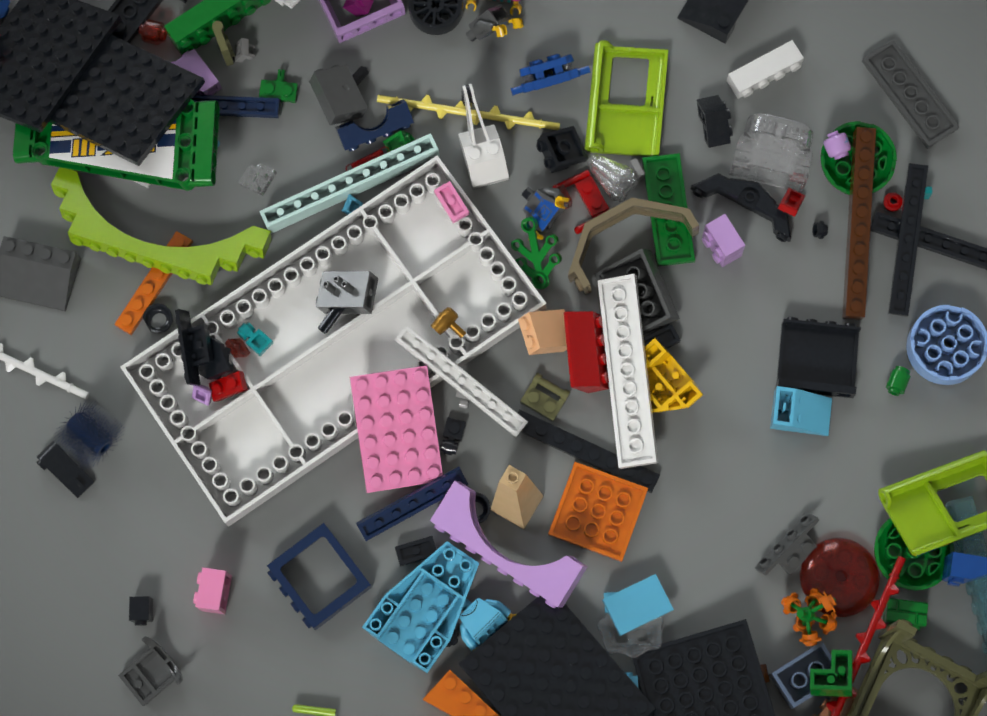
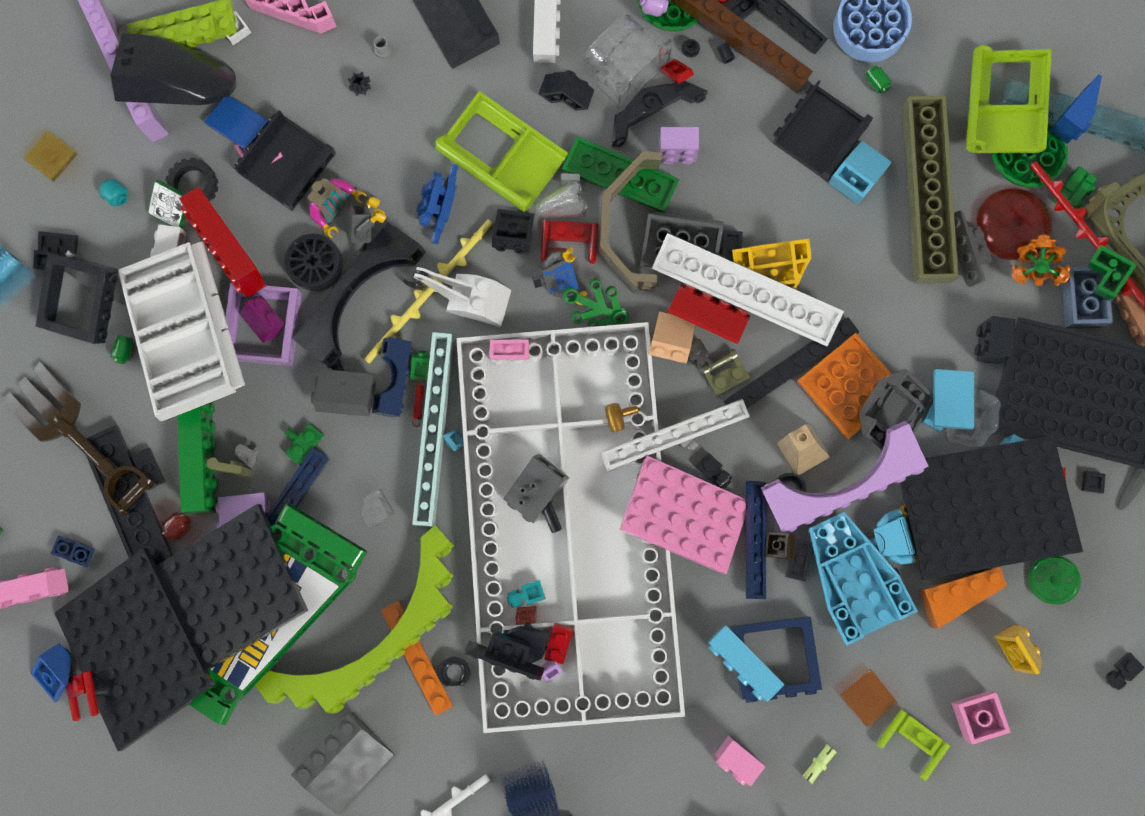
camera: 60 degrees left, 5 degrees up
black plate [812,221,828,239] -> none
none -> black arch [292,222,426,369]
none -> black plate [682,39,700,58]
none -> dark grey plate [688,339,712,373]
none -> medium azure brick [708,625,784,702]
none -> black hinge [717,42,735,64]
none -> dark brown piece [765,532,794,559]
none -> yellowish green pin [802,744,837,784]
none -> clear orange tile [840,670,897,727]
none -> dark grey slope [859,369,933,451]
none -> olive brick [902,95,958,284]
none -> black brick [975,316,1016,364]

